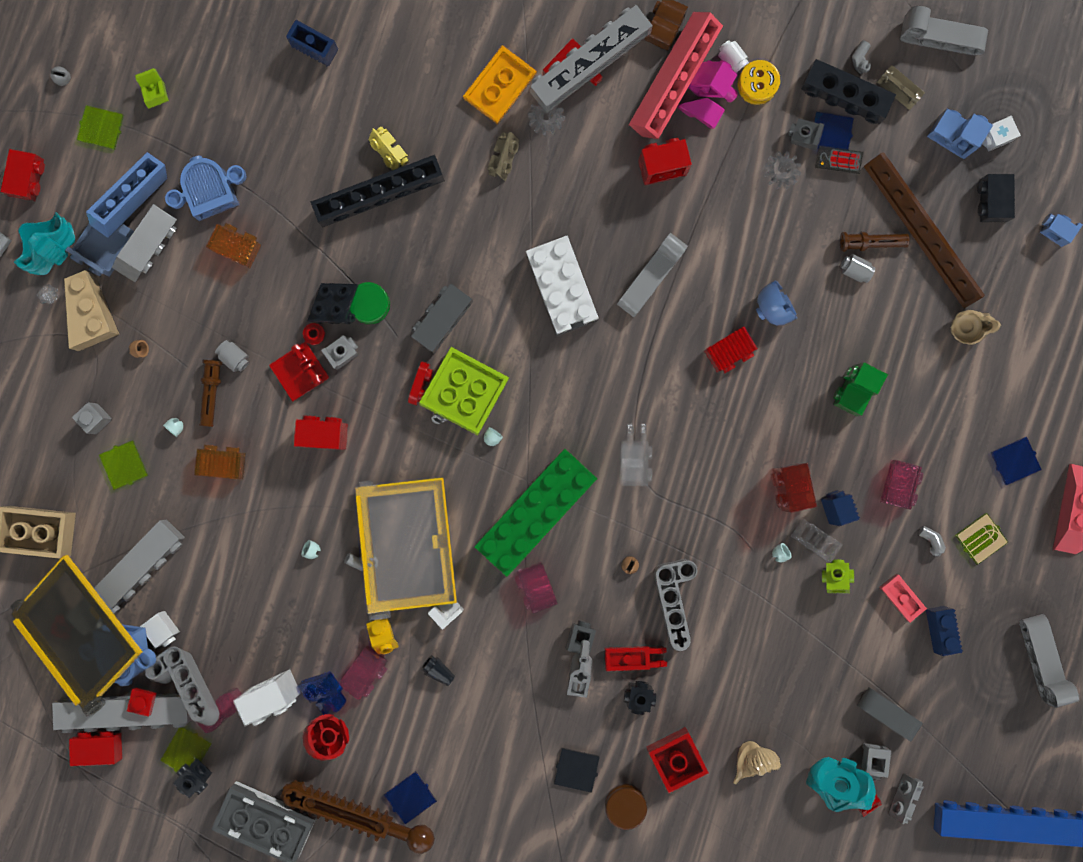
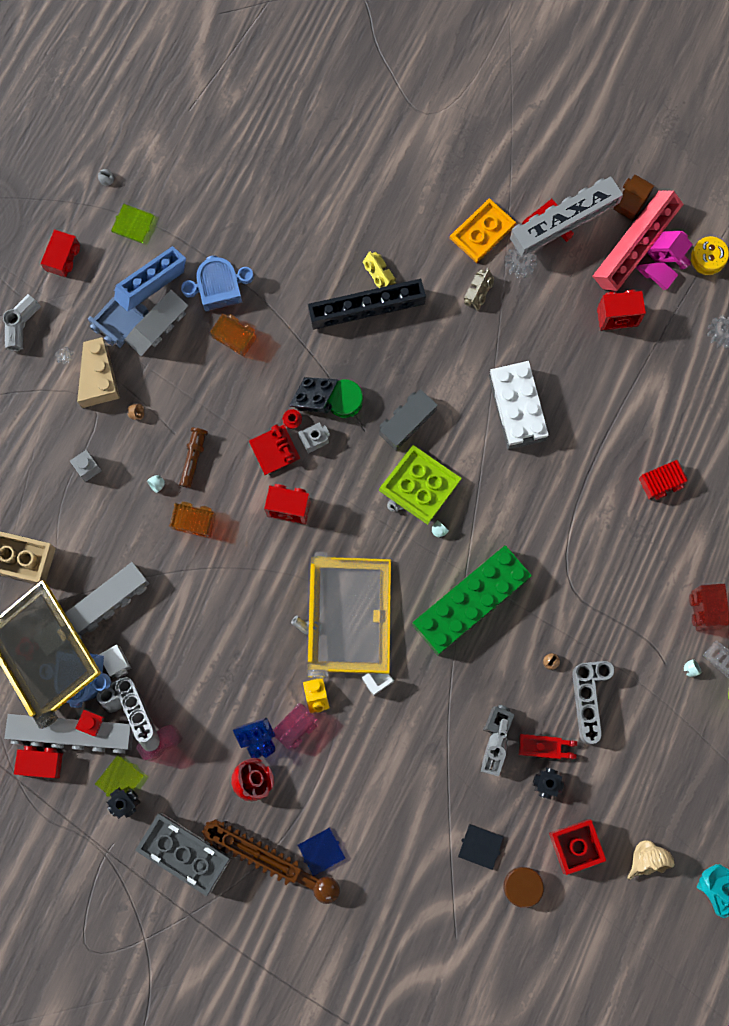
camera: 10 degrees right, 10 degrees down
teal piece [14,212,75,275] -> none
clear neon green piece [99,440,148,490] -> none
lime bracket [135,68,169,109] -> none
light grey brick [215,340,249,372] -> none
white brick [233,669,301,726] -> none
dark blue brick [286,20,339,67] -> none
light aqua hinge [301,540,321,559] -> none
red plate [408,362,433,406] -> none
black cone [421,655,455,686] -> none
clear pink brick [515,561,558,613] -> none
light grey beam [617,233,688,317] -> none
clear hinge [620,424,652,486] -> none
white brick [718,40,749,74] -> none
medium blue cylinder [756,280,797,326] -> none

